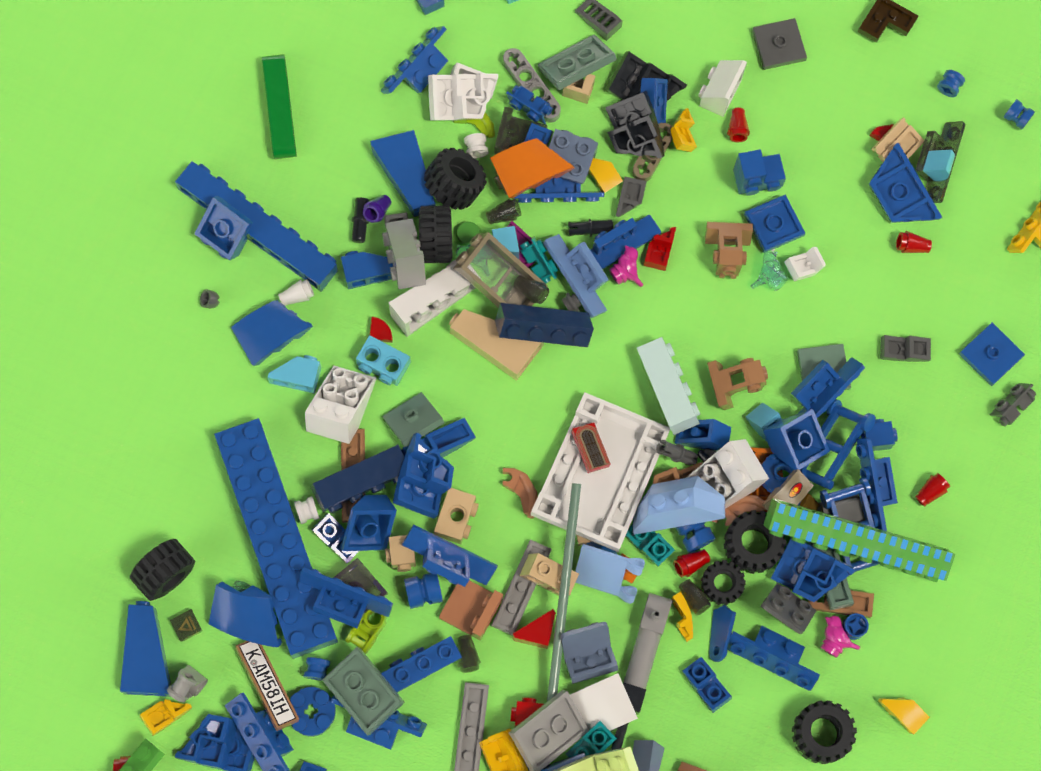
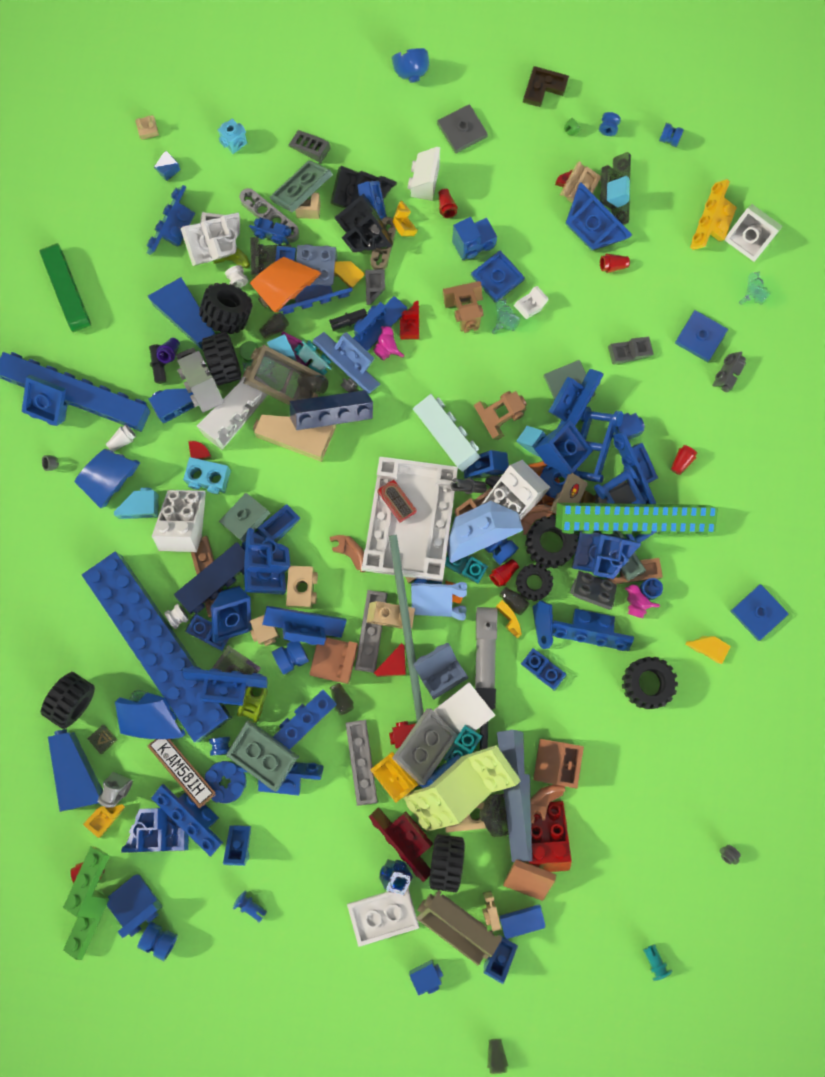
camera: 10 degrees left, 5 degrees up
none -> bright green hinge [564,118,581,135]
none -> blue plate [730,584,789,641]

